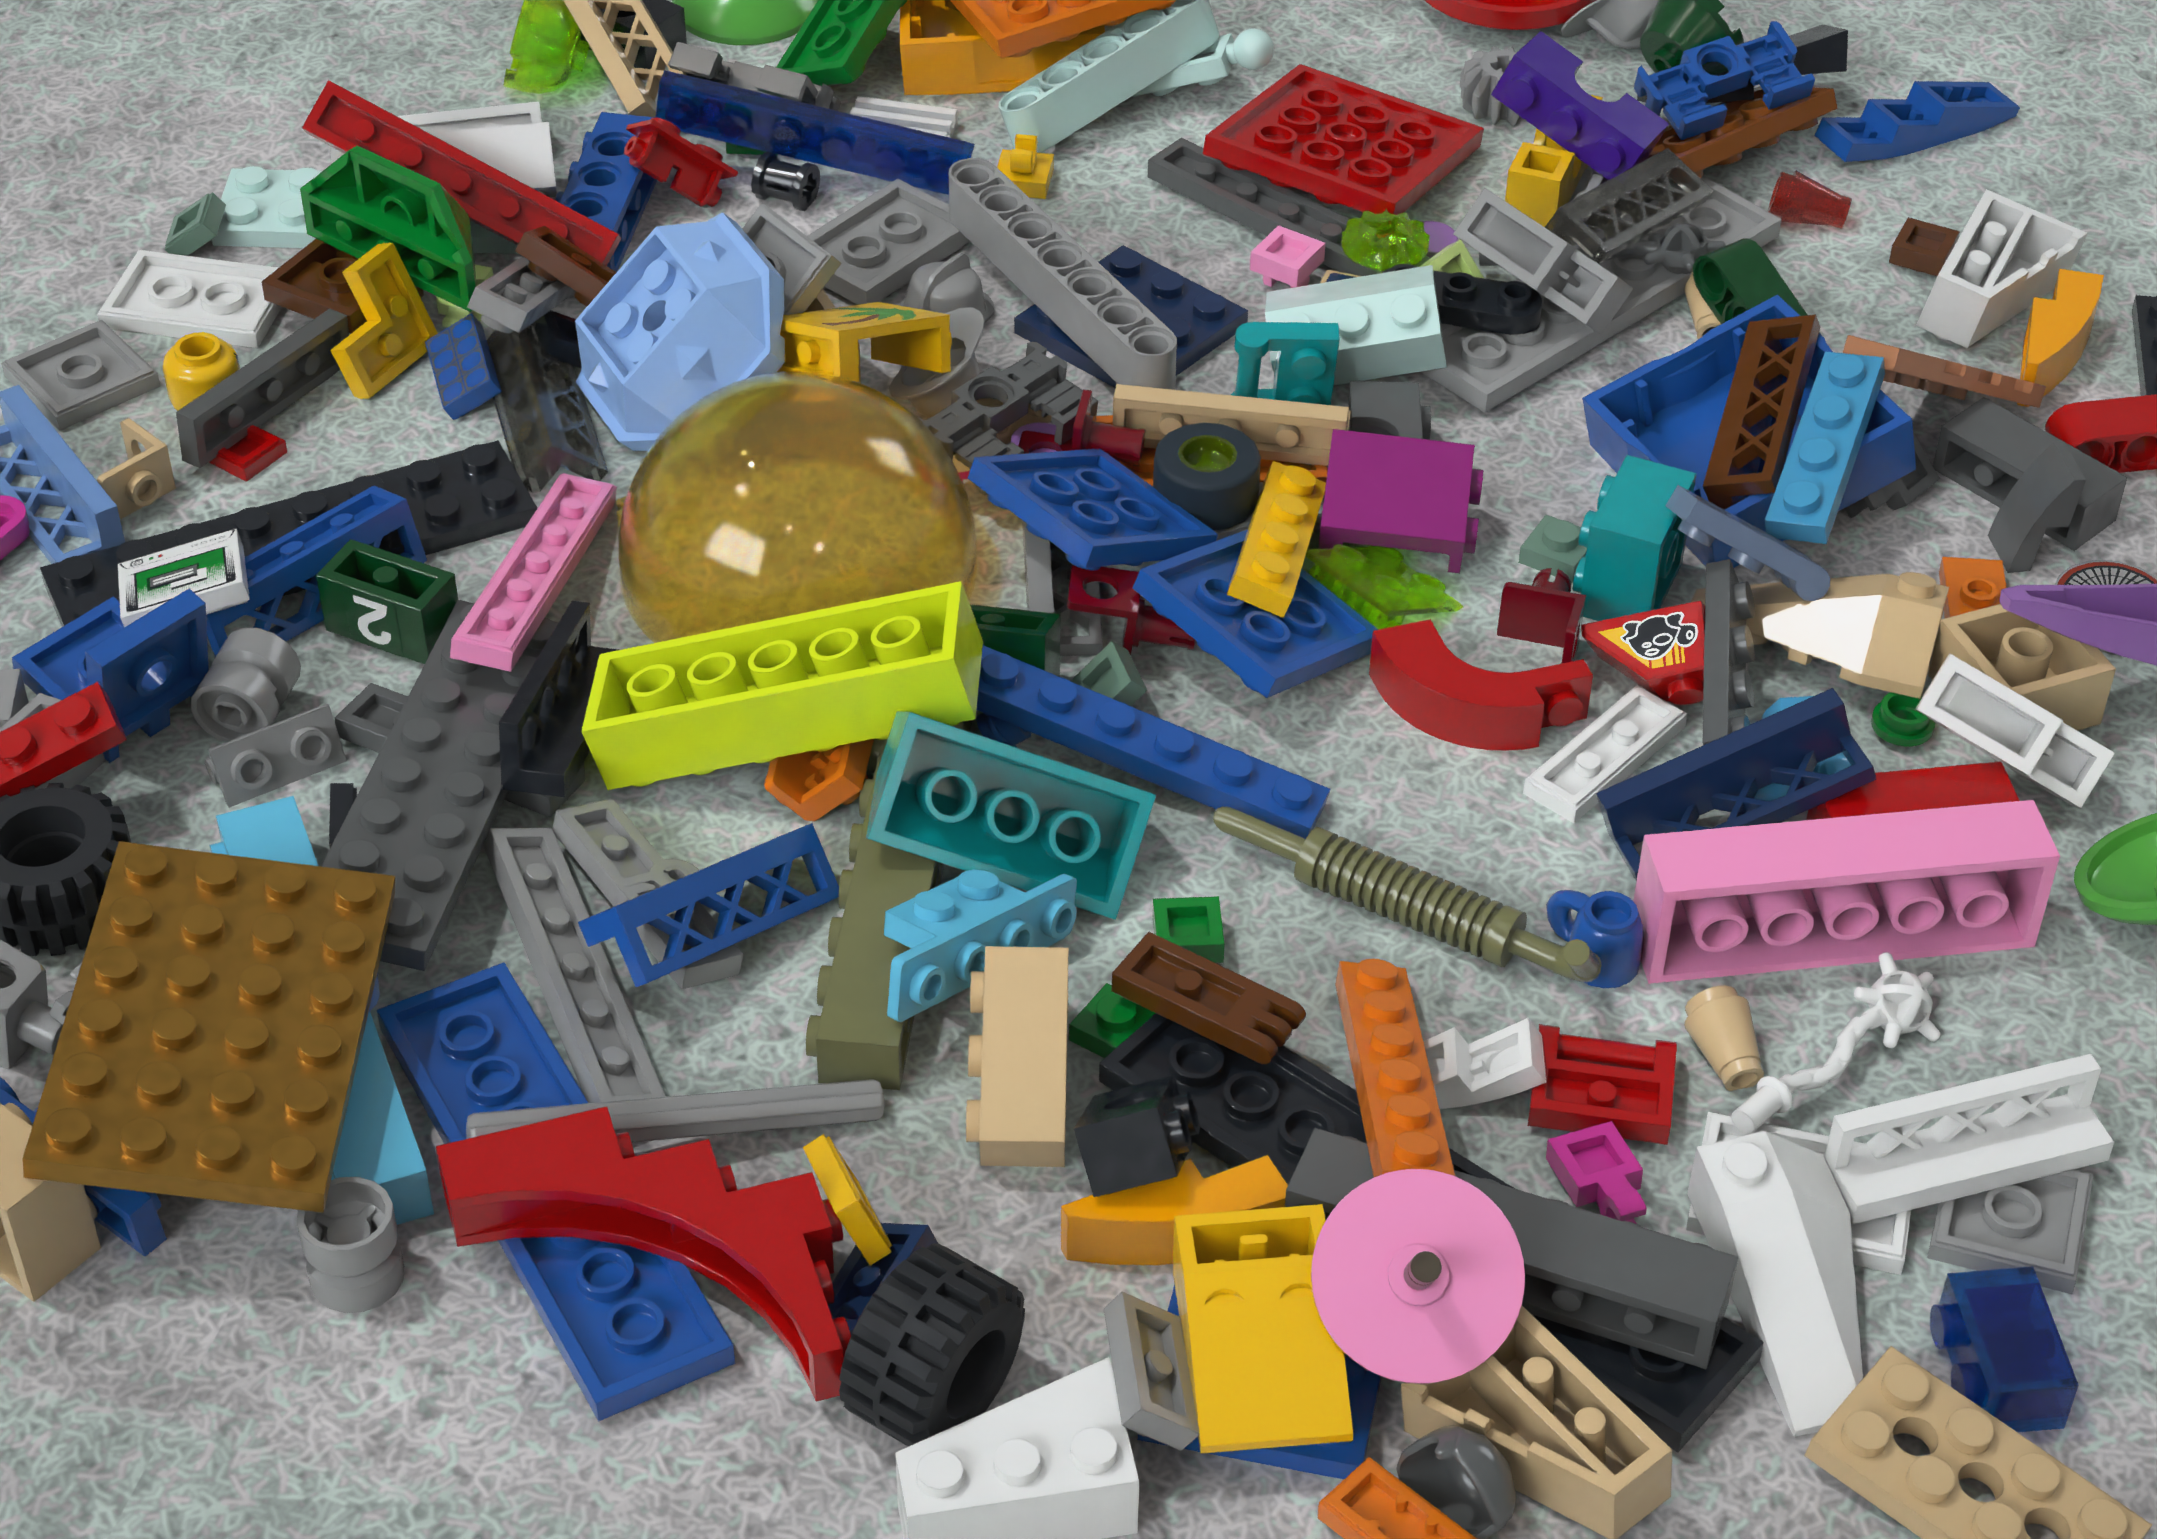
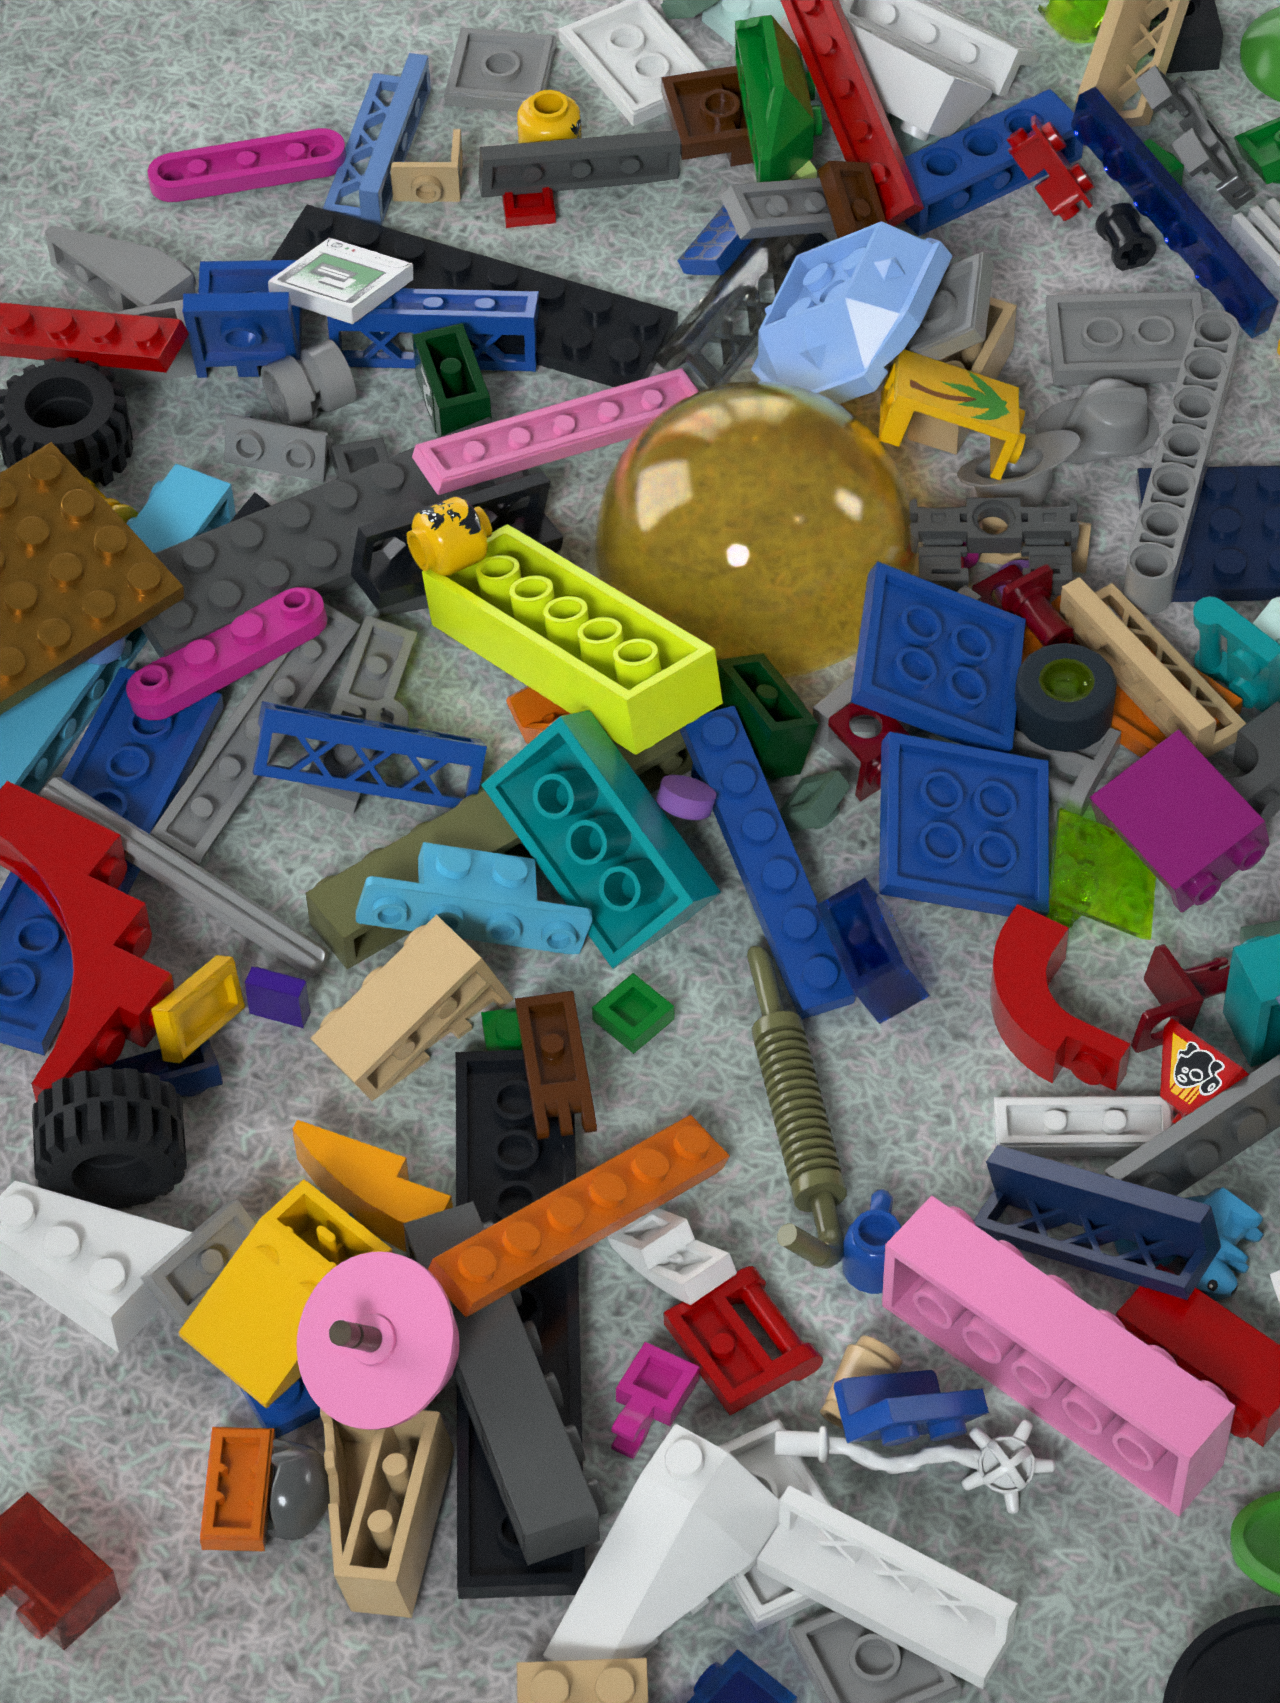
camera: 50 degrees right, 10 degrees up
yellow plate [330,243,438,399] -> none
black brick [1074,1075,1200,1197] -> none
yellow plate [1227,461,1326,618] -> none
none -> dark pink plate [126,587,327,721]
none -> dark purple tile [244,967,311,1028]
none -> yellow head [407,496,492,576]
none -> medium lavender tile [656,775,716,820]
none -> clear blue brick [815,878,930,1024]
none -> blue bracket [834,1370,989,1447]

